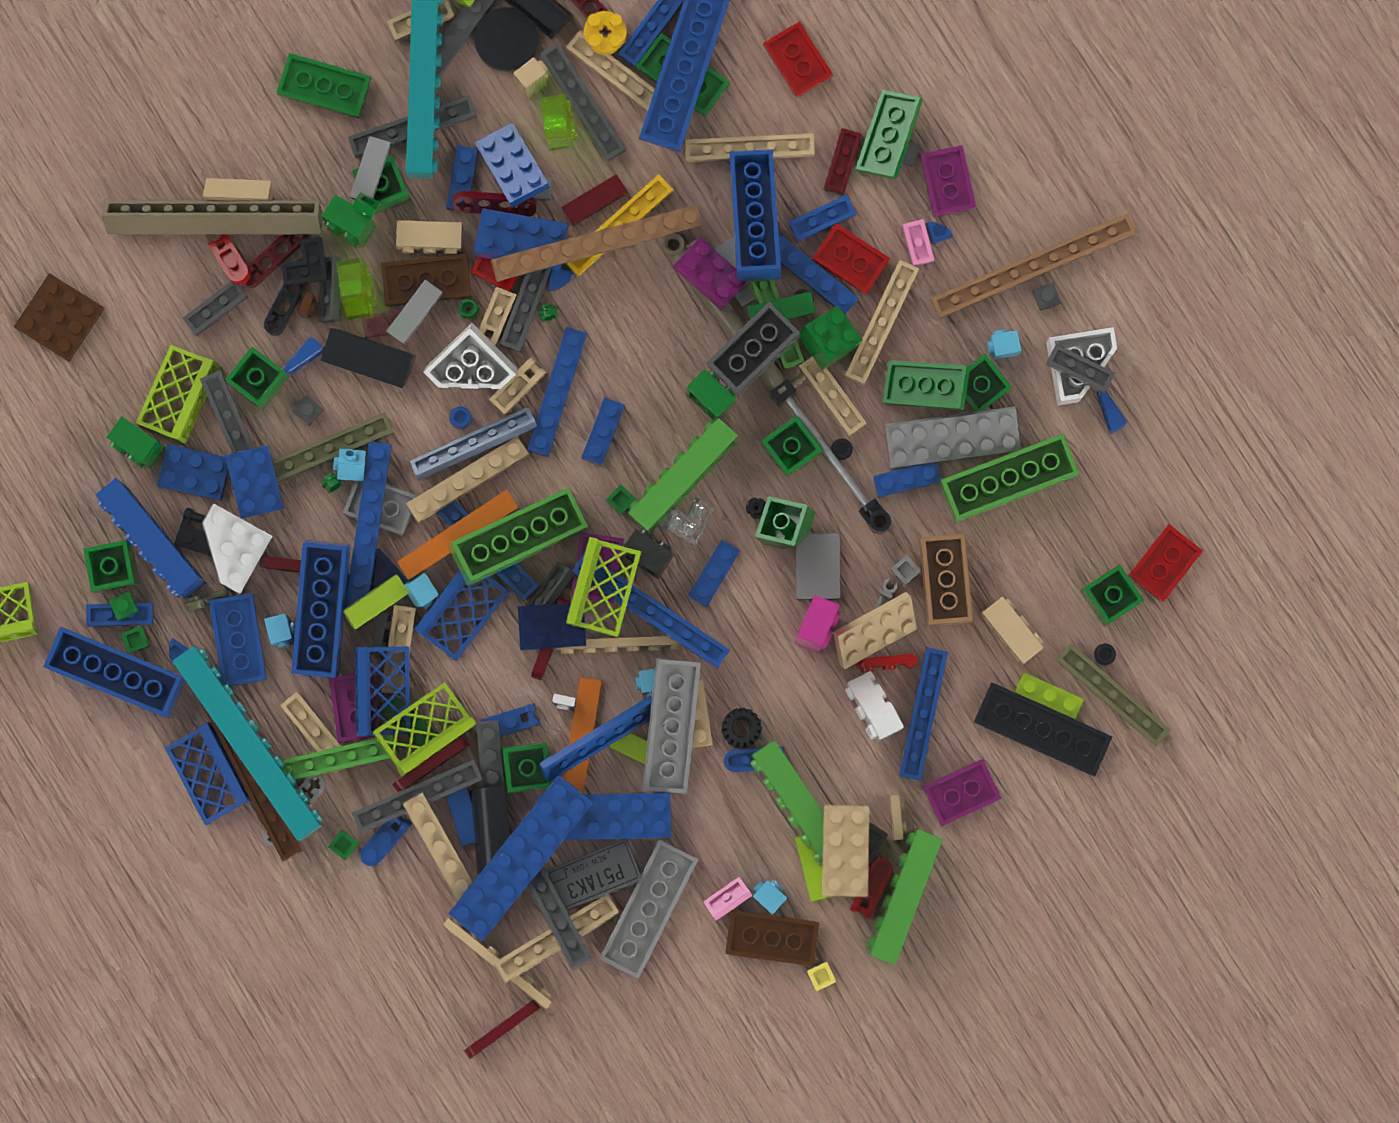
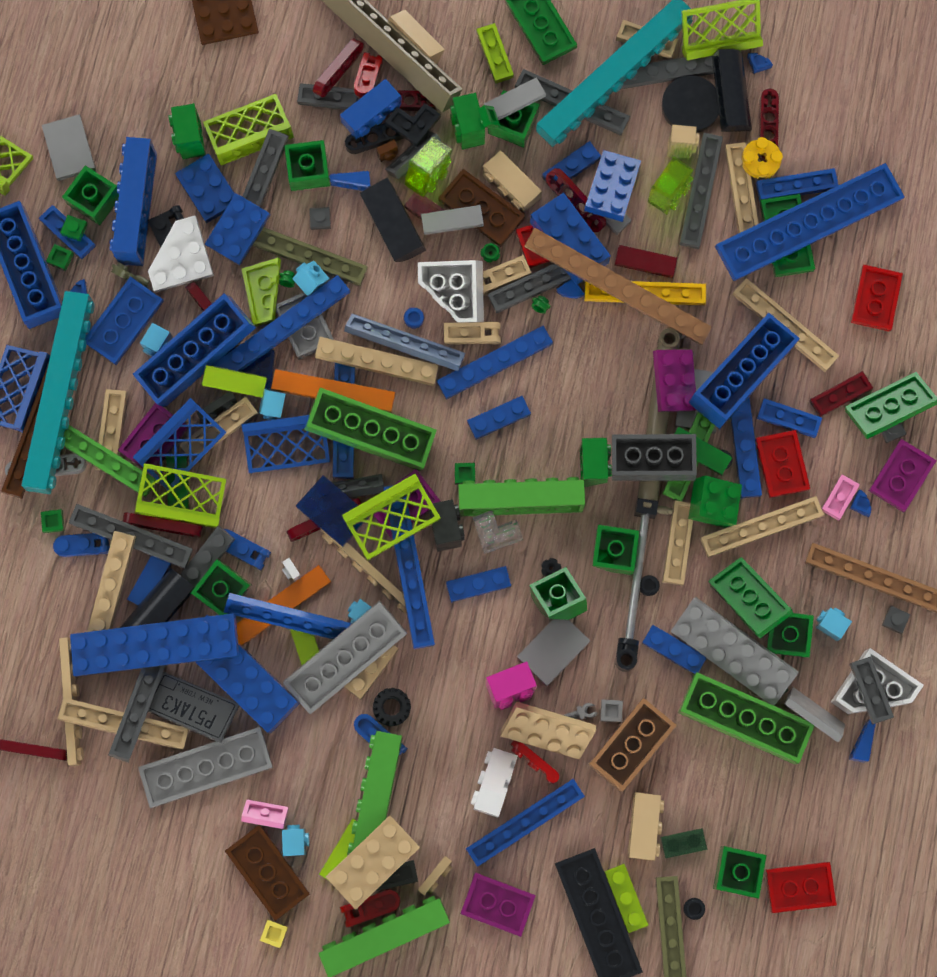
camera: 45 degrees right, 5 degrees down
none -> light grey tile [42,114,96,181]
none -> lime wing [242,257,281,327]
none -> dark red beam [313,38,364,97]
none -> blue brick [340,79,402,139]
none -> lime plate [476,23,514,84]
none -> clear green plate [660,828,708,859]
none -> light grey tile [785,687,845,742]

